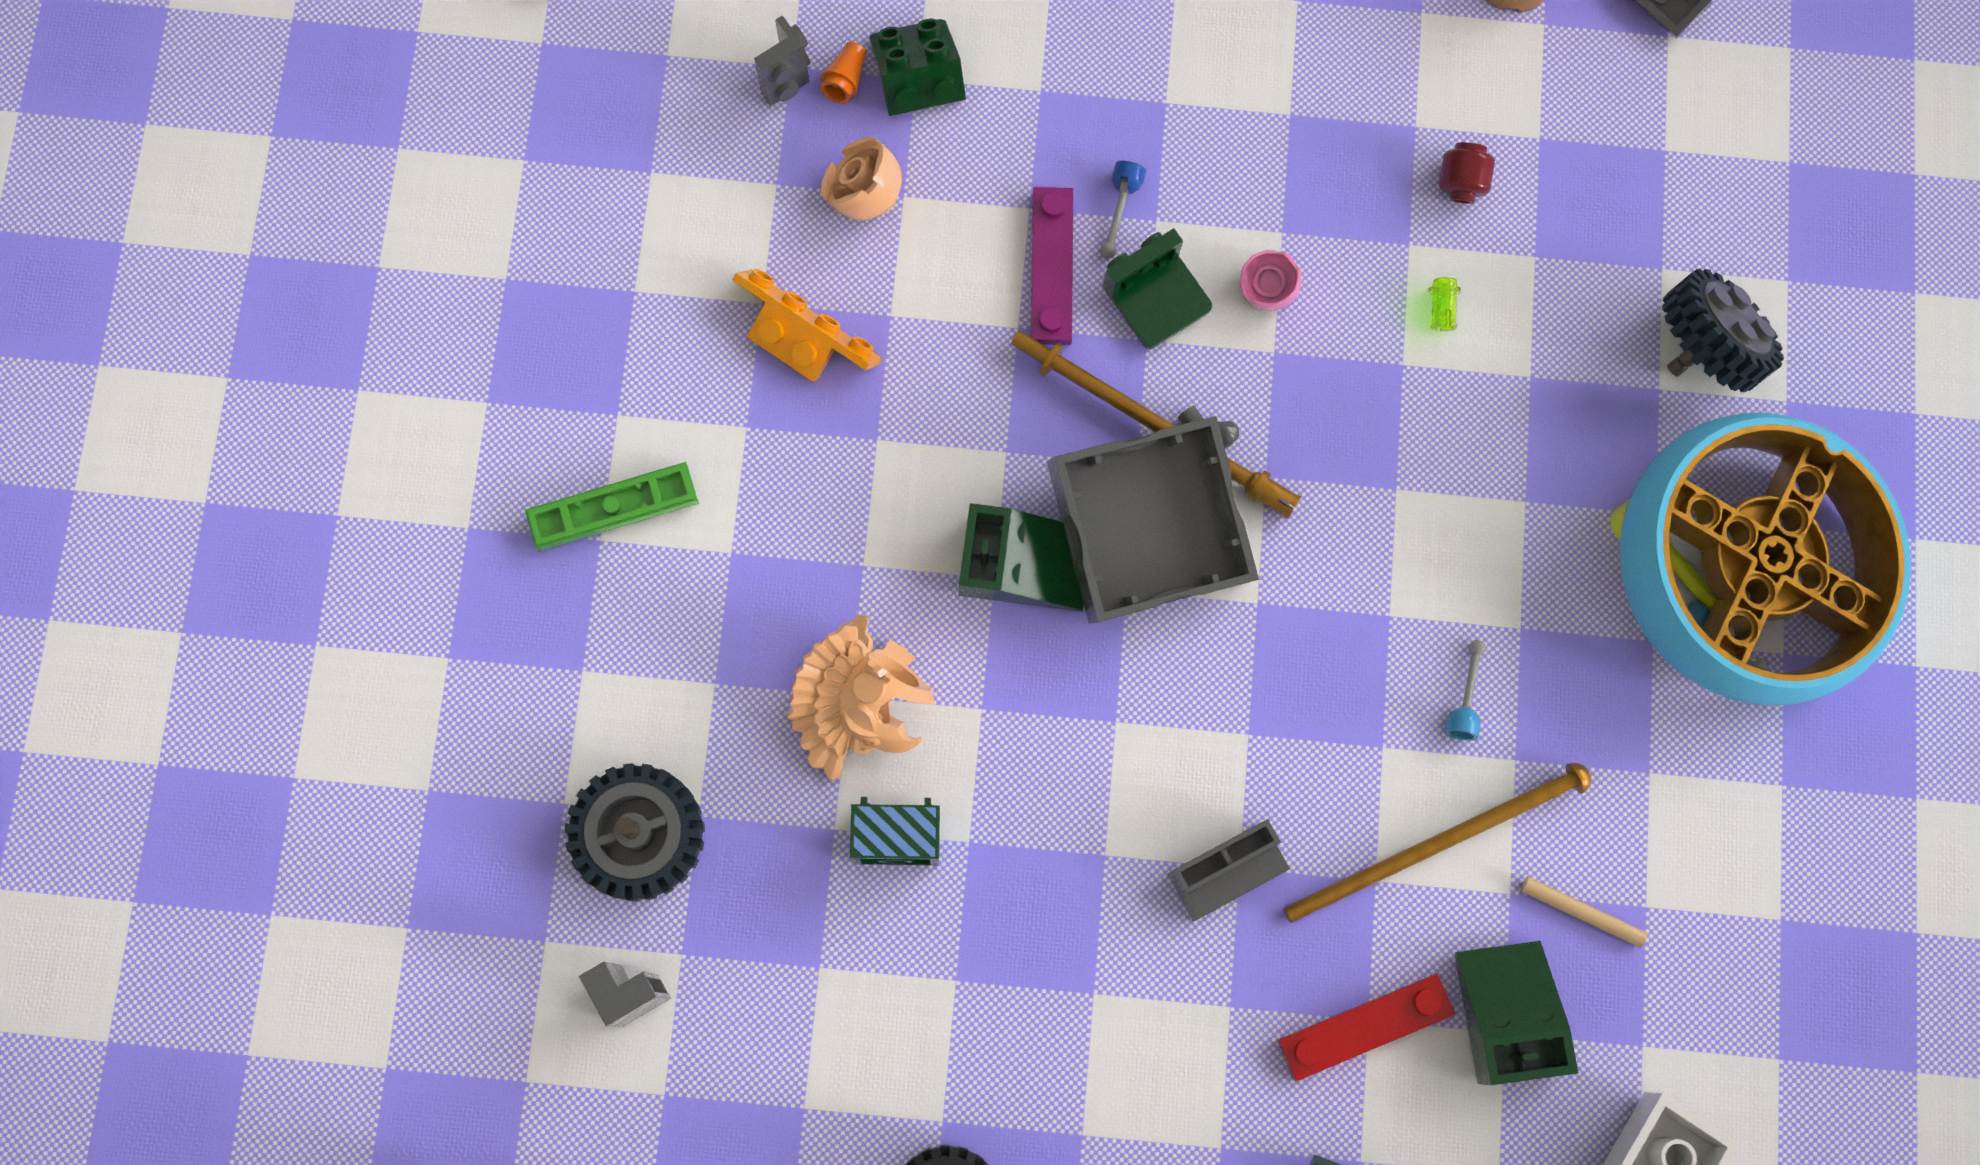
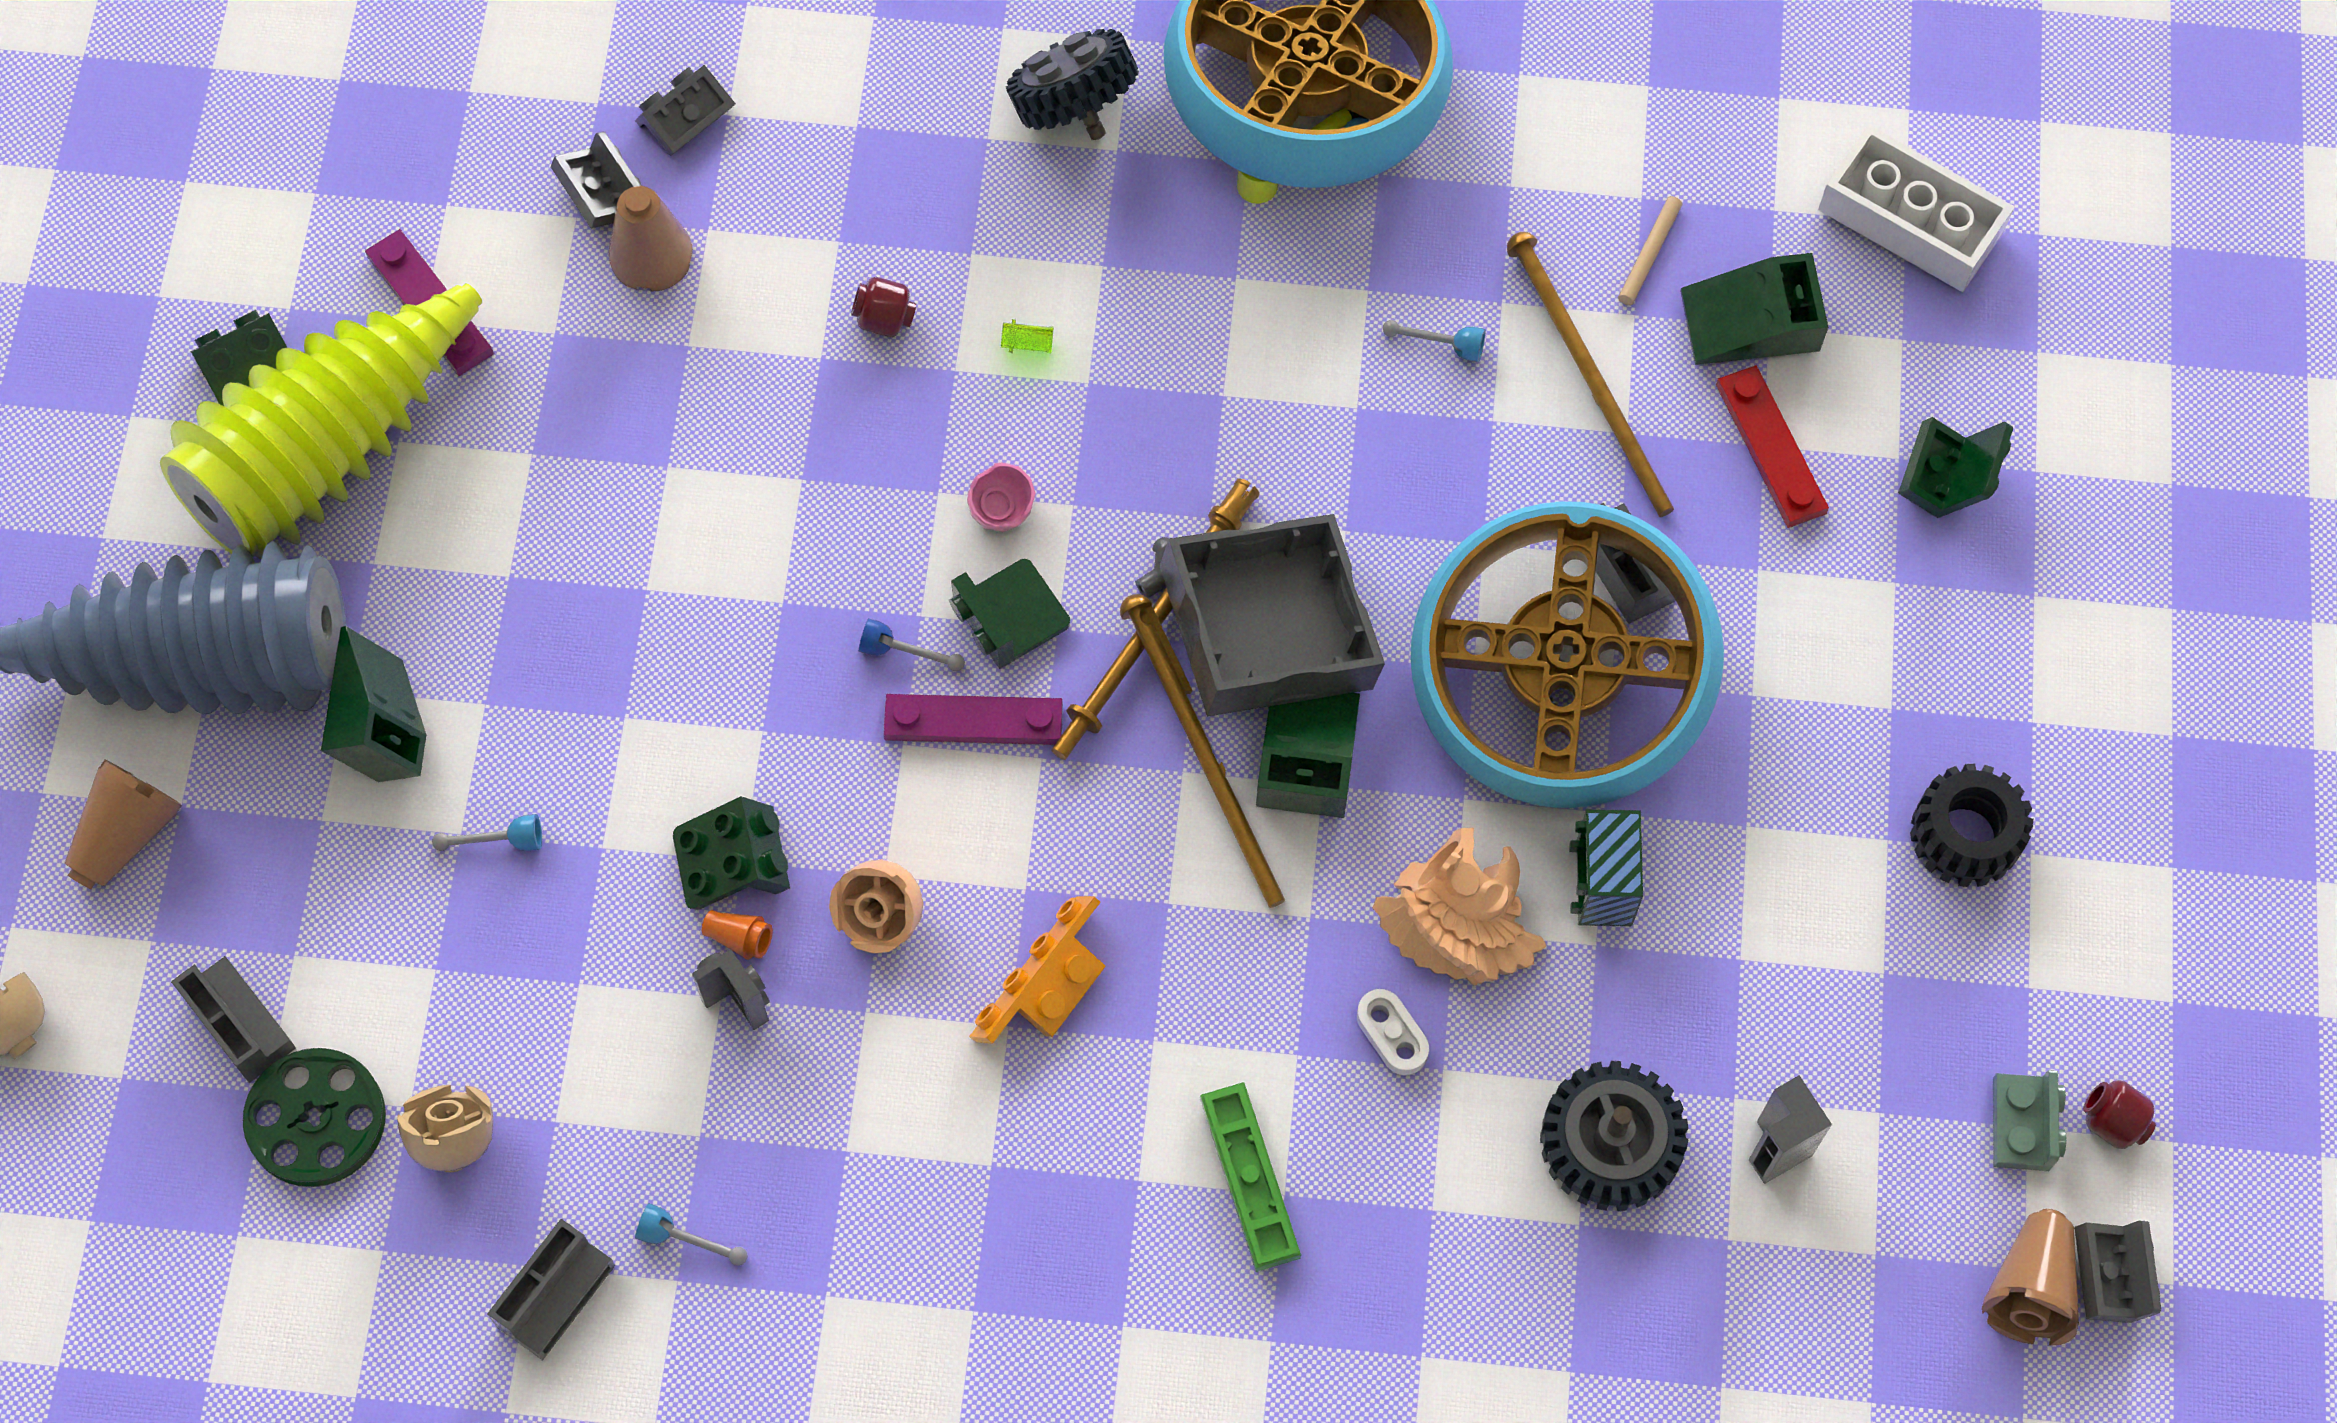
camera: 85 degrees left, 10 degrees down
none -> hinge [635,1203,748,1266]
none -> pearl gold bar [1120,594,1285,908]
none -> white plate [1357,989,1429,1075]
none -> pearl gold wheel [1410,501,1724,808]

